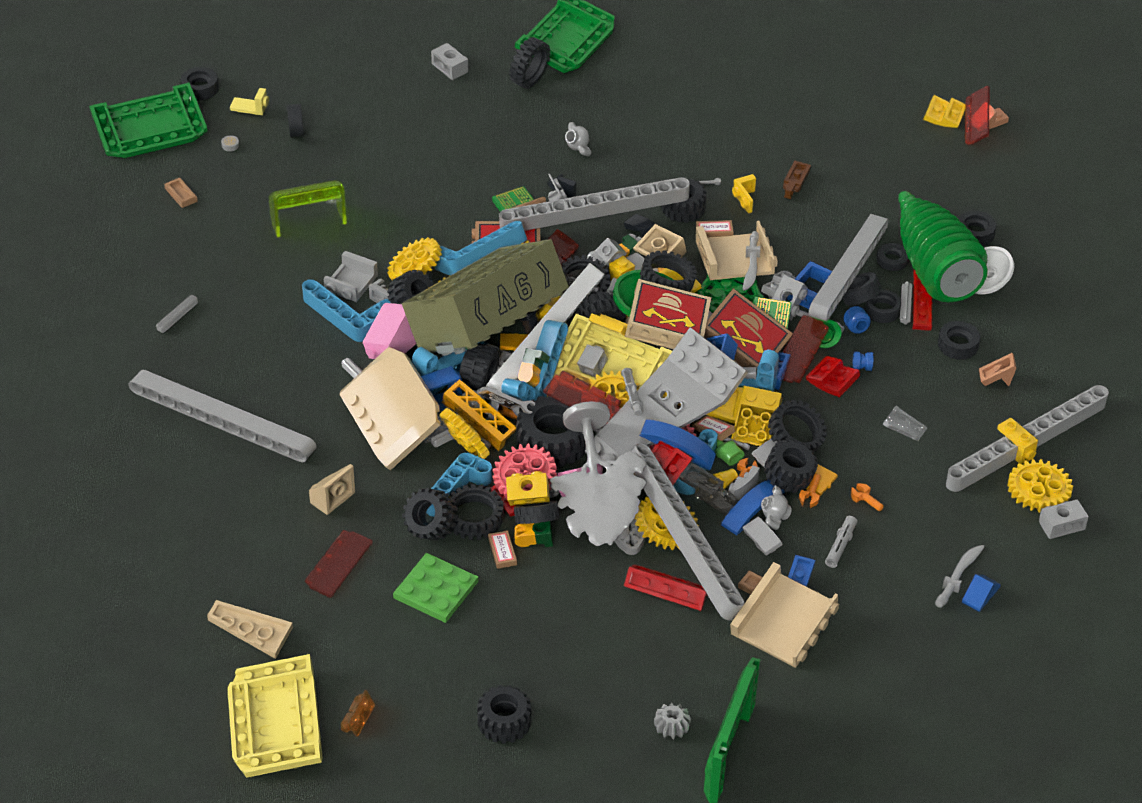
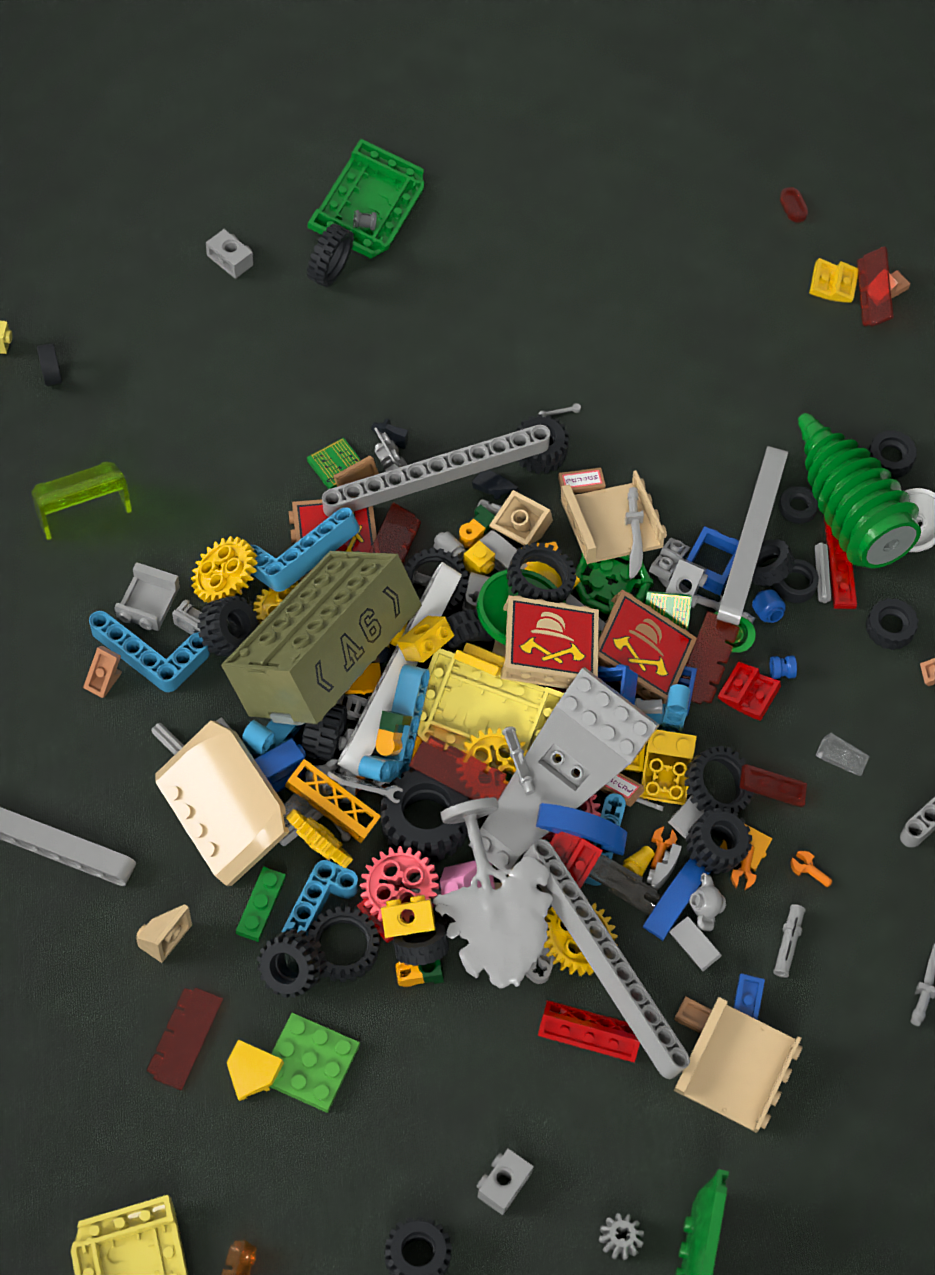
camera: 10 degrees left, 15 degrees up
tan wing [207,600,293,659] -> none
bright pink slope [363,303,416,359] -> none
tile [488,531,517,569] -> none
light grey piece [565,122,591,156] -> none
light grey brick [577,344,608,377] -> none
light grey brick [595,238,627,264] -> none
bright green piece [715,439,744,466] -> none
yellow bracket [732,174,756,213] -> none
reddish brown hinge [783,161,811,199] -> none
none -> nougat slope [83,646,122,698]
none -> yellow slope [227,1040,284,1101]
none -> green plate [236,867,286,942]
none -> dark grey bush [353,210,377,231]
none -> yellow brick [397,616,454,662]
none -> light grey brick [477,1149,534,1215]
none -> clear red tile [740,764,807,807]
none -> clear red tile [780,187,808,222]

